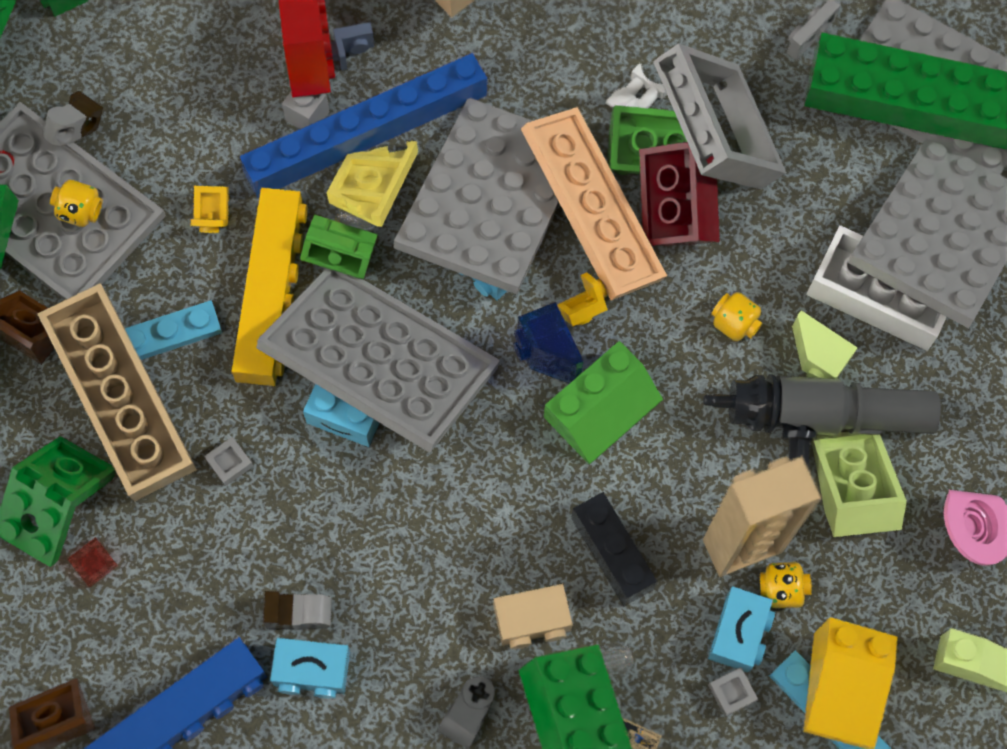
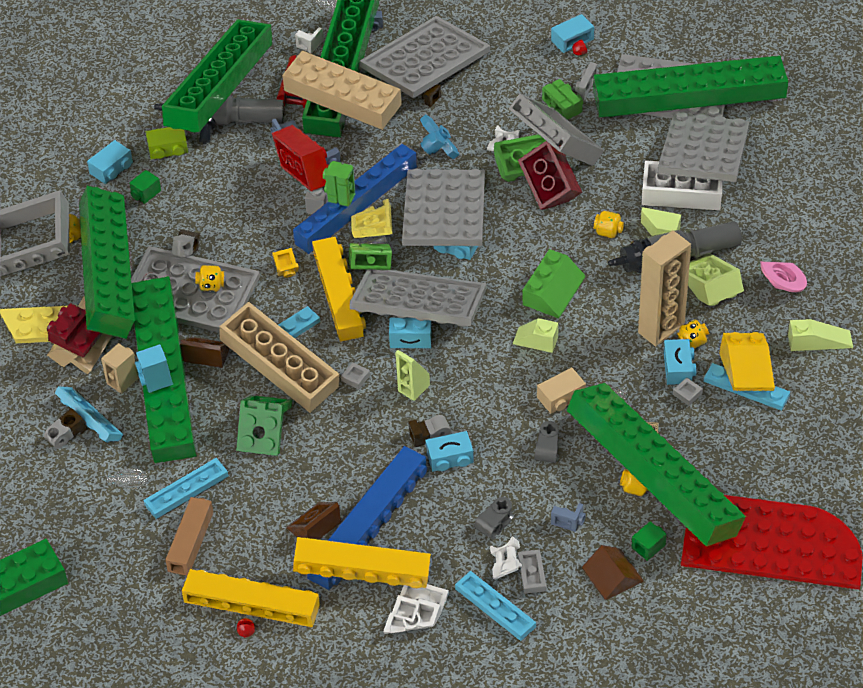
camera: 15 degrees left, 20 degrees down
clear red tile [67,537,118,587] -> none
clear blue slope [513,302,584,384] -> none
light nougat plate [521,107,667,300] -> none
yellow bracket [557,272,608,327] -> none
black brick [571,492,657,607] -> none
none -> bright green brick [323,161,356,206]
none -> yellowish green slope [395,350,430,401]
none -> dark azure plant [420,114,460,159]
none -> yellowish green slope [513,318,558,353]
none -> bright green brick [542,79,583,120]

